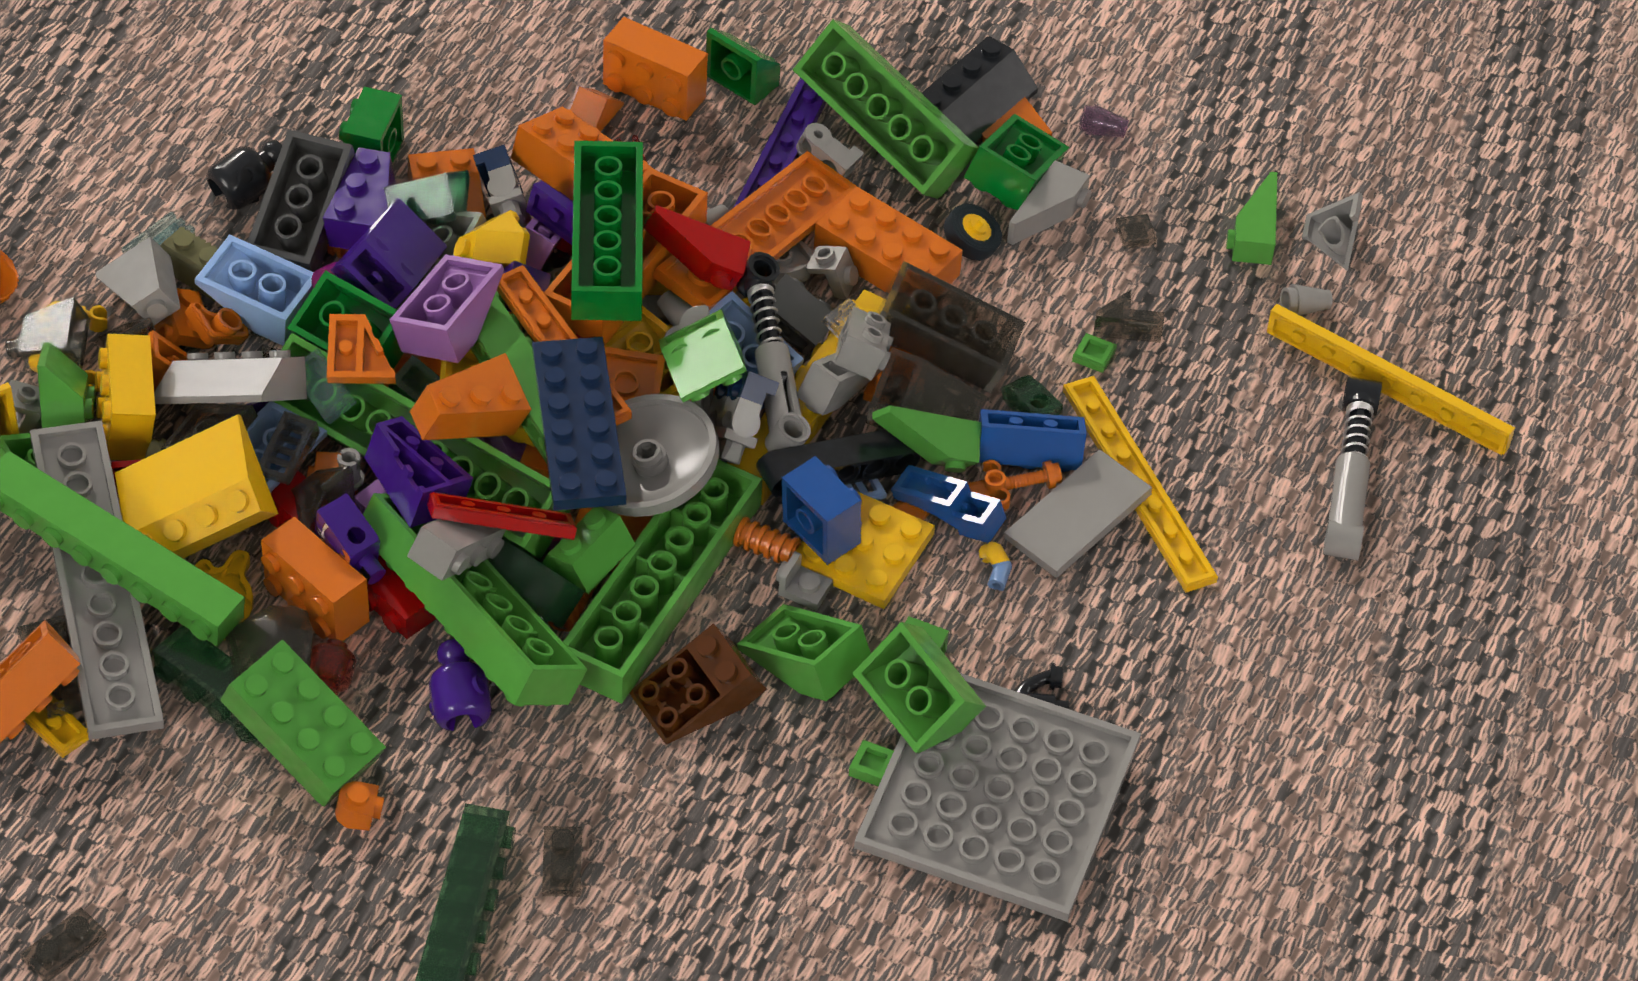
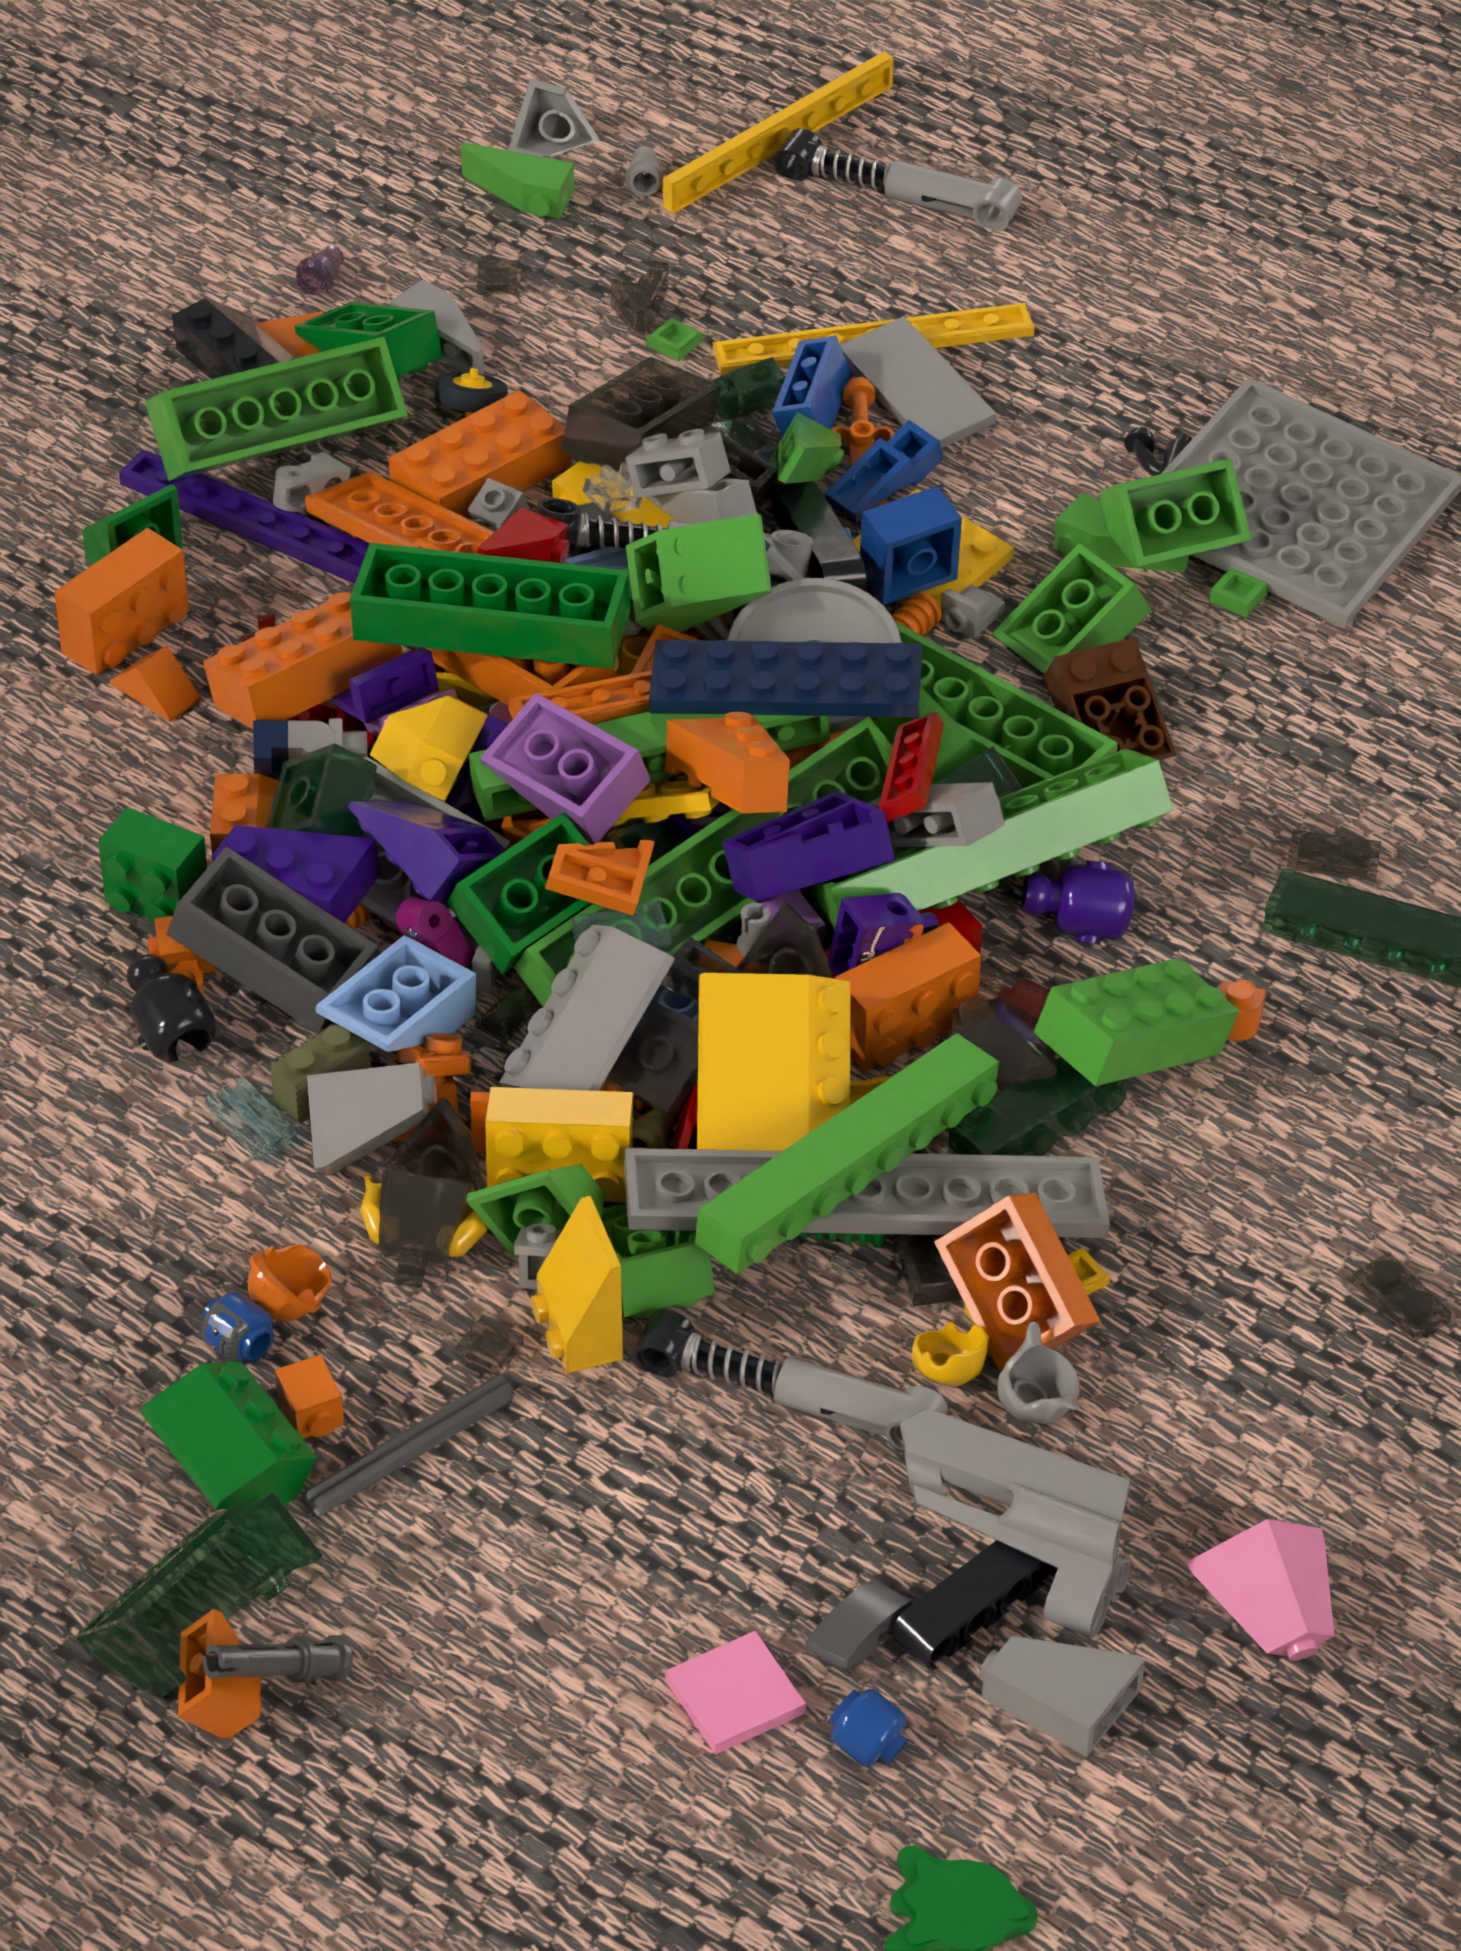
camera: 75 degrees left, 5 degrees down
arm [979,541,1012,591] -> none

